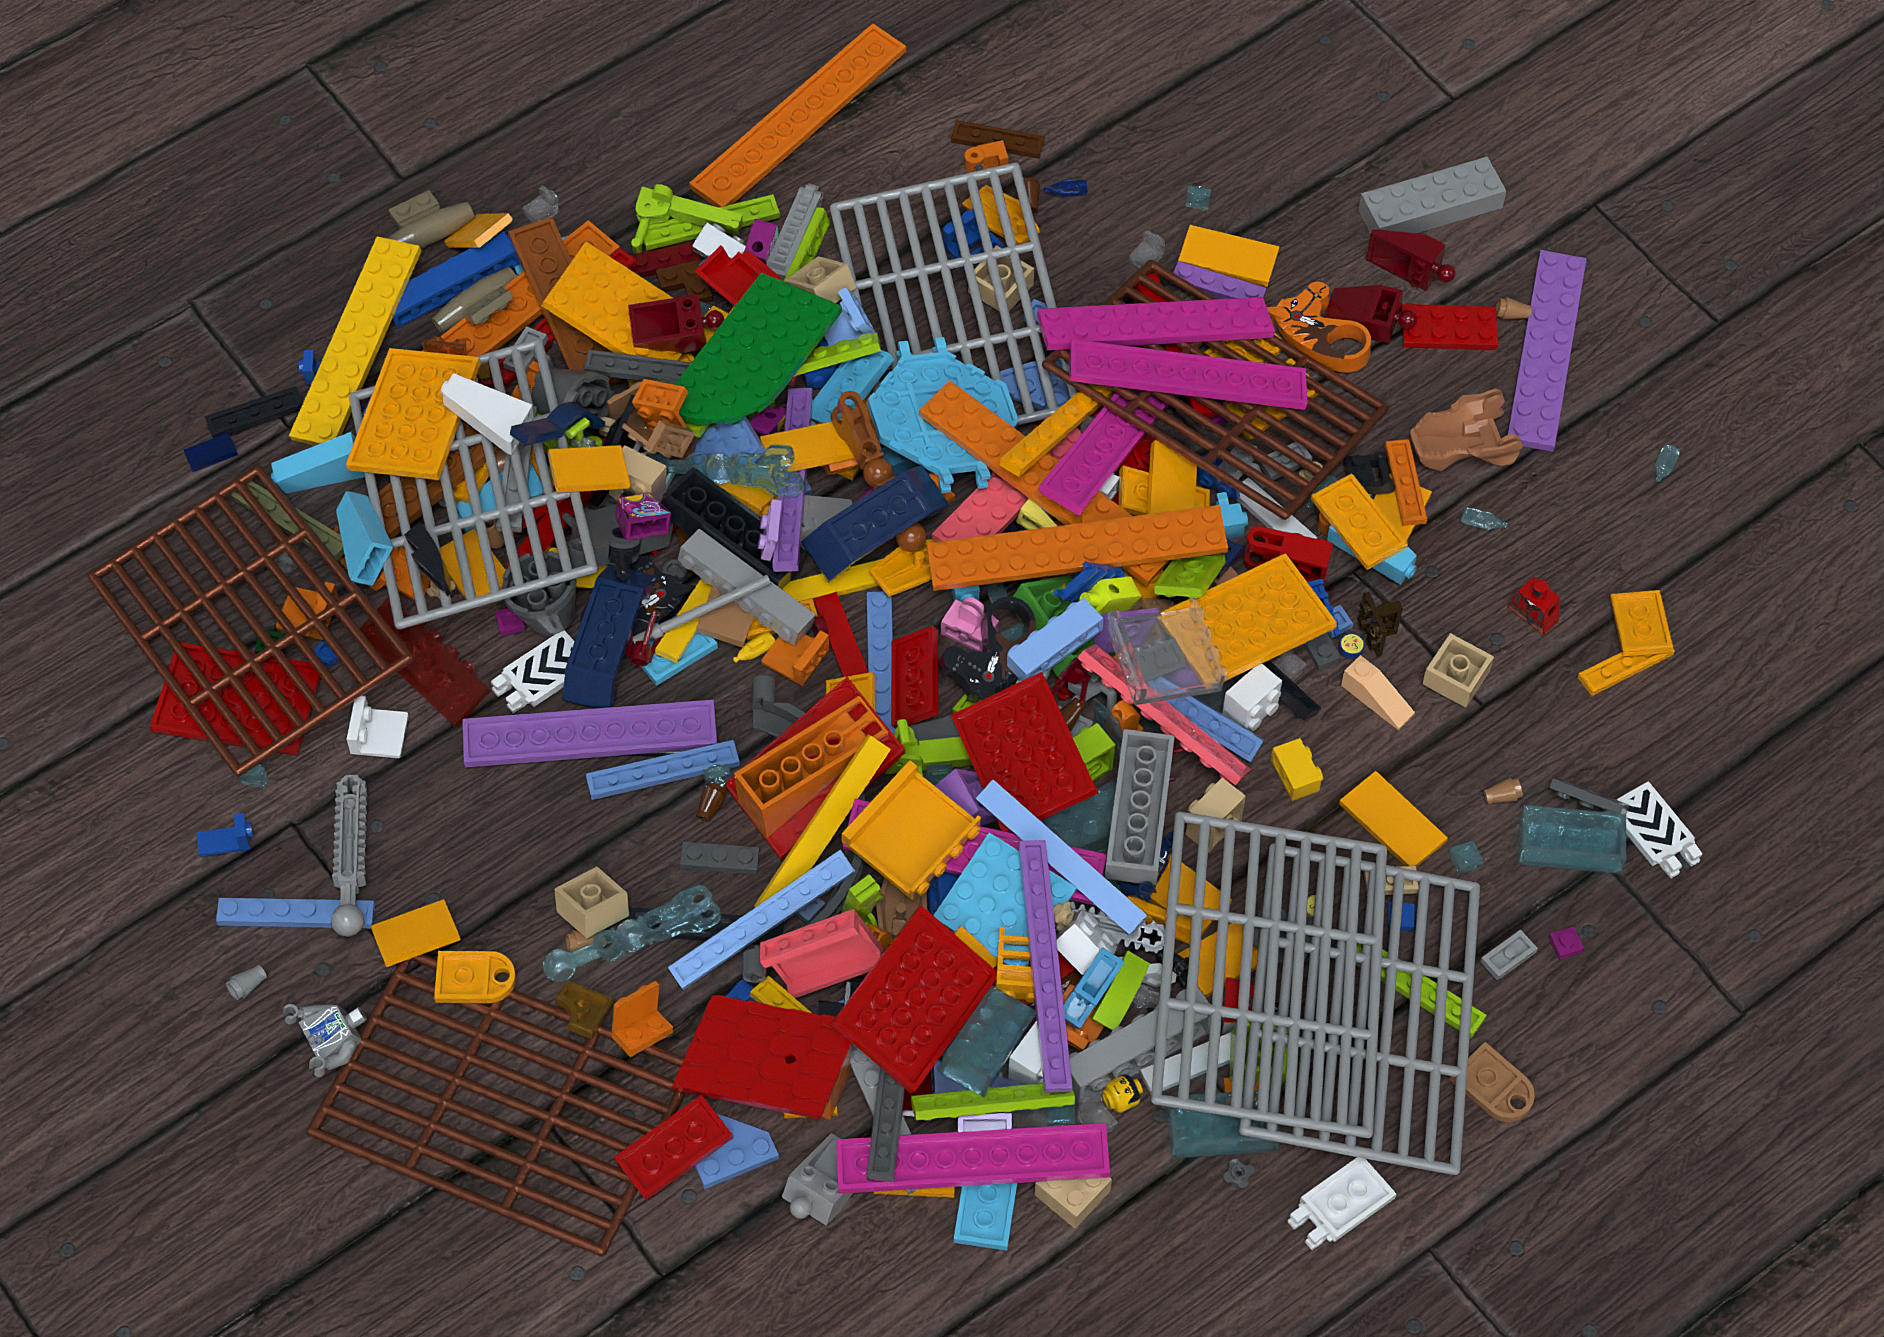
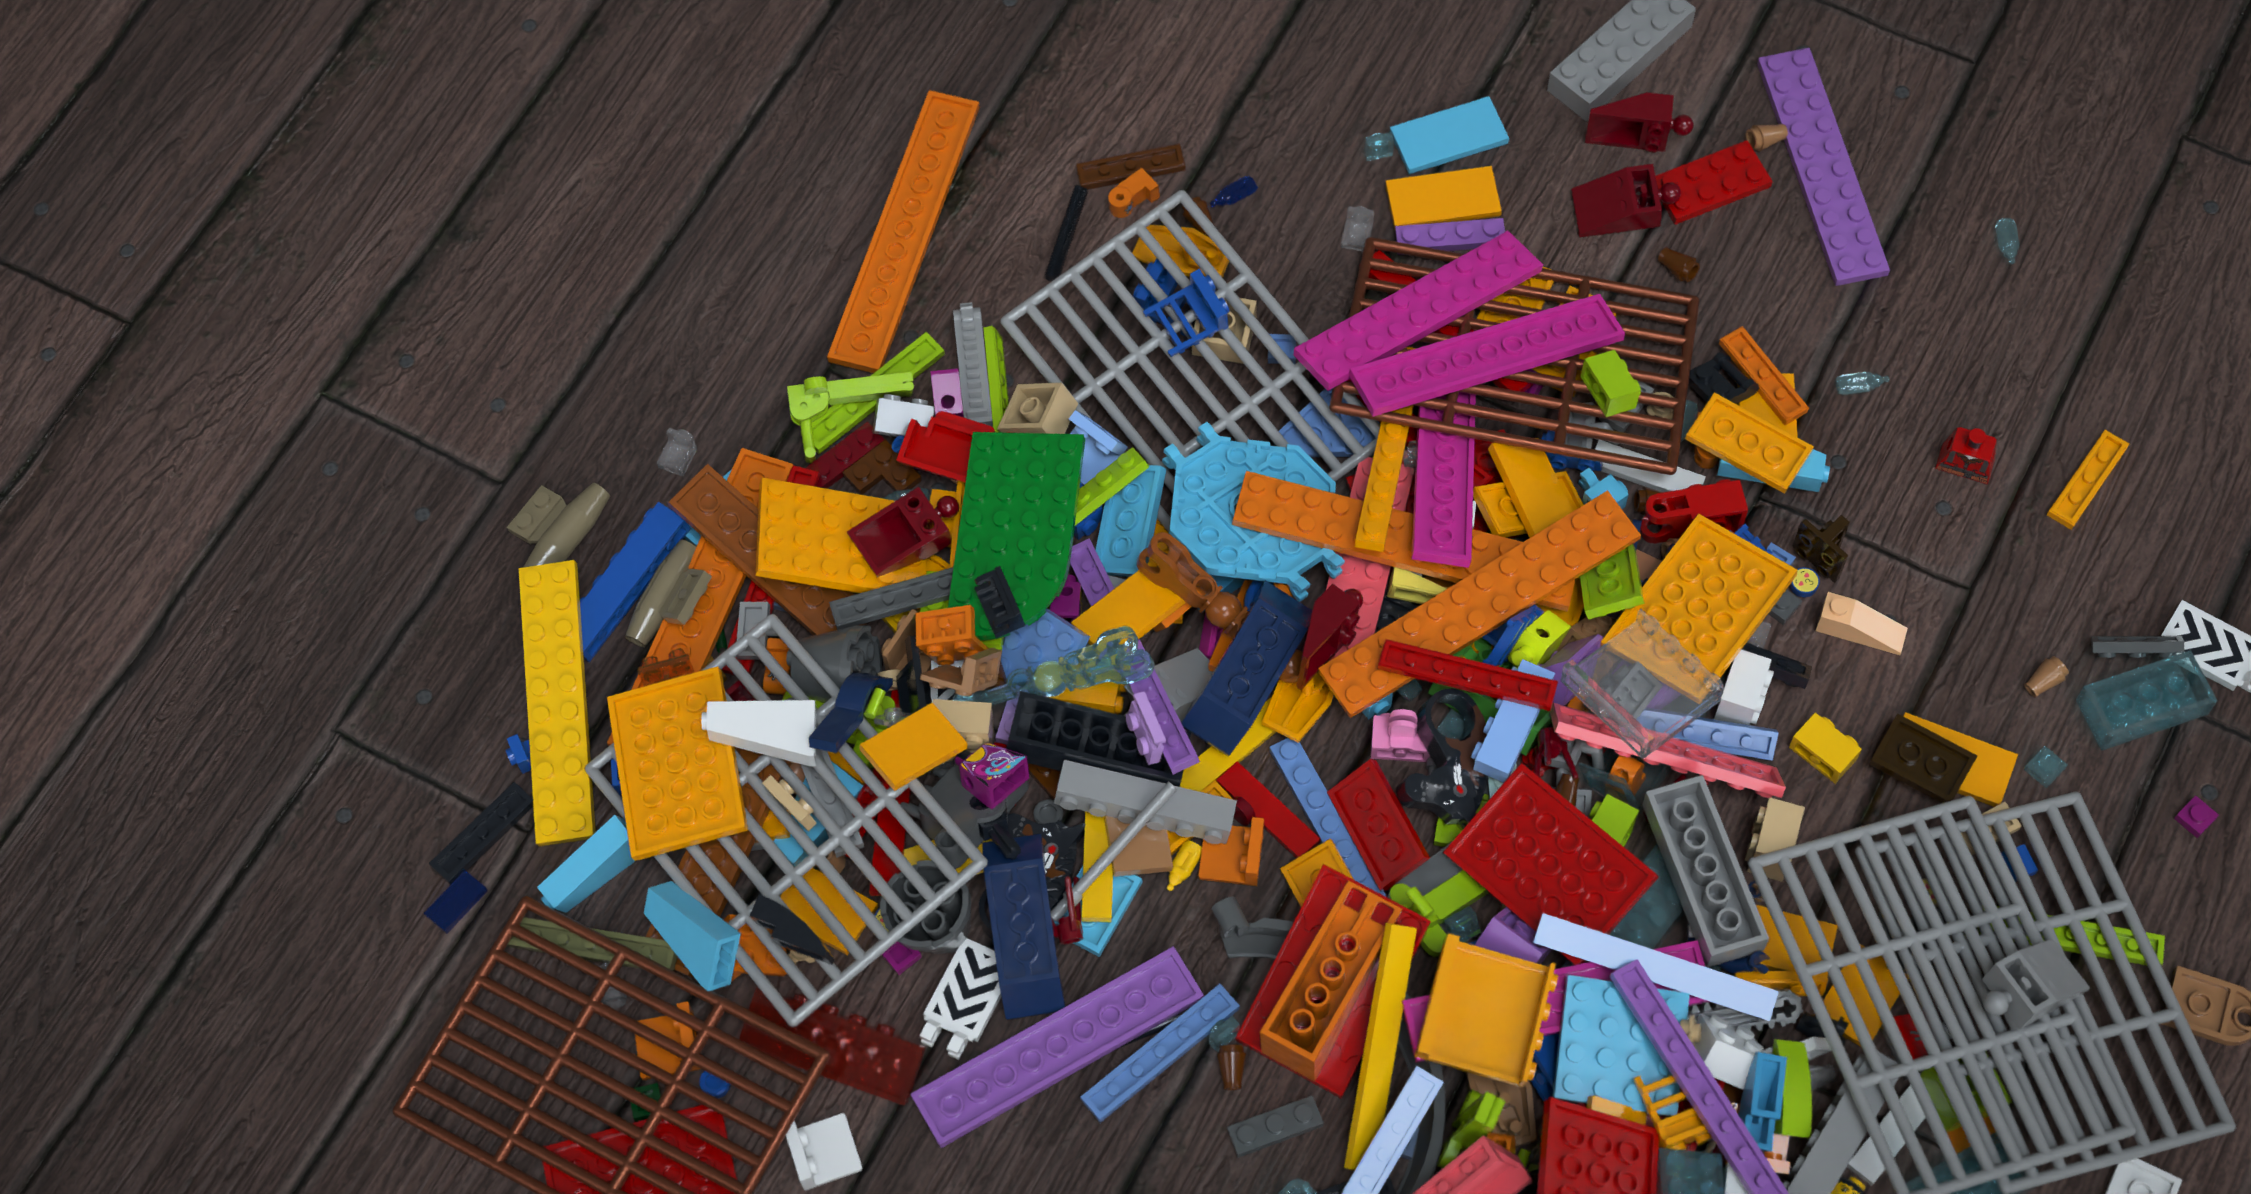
camera: 20 degrees left, 5 degrees up
light orange tile [444,213,513,248] -> none
orange animal [1267,282,1371,373] -> none
nougat animal [1410,388,1523,471] -> none
tan brick [1423,633,1494,707] -> none
light grey plate [1480,930,1538,981] -> none
light orange tile [1610,590,1673,657] -> none
none -> tan plate [762,775,817,831]
none -> black hinge [975,566,1025,638]
none -> black axle [1045,185,1088,281]
none -> blue plate [1143,268,1230,357]
none -> dark red slope [1296,583,1363,690]
none -> red tile [1378,639,1558,711]
none -> medium azure tile [1390,96,1509,174]
none -> lime brick [1580,349,1641,417]
none -> reddish brown cone [1658,247,1700,282]
none -> dark brown plate [1869,713,1977,803]
none -> light grey slope [1982,939,2090,1029]

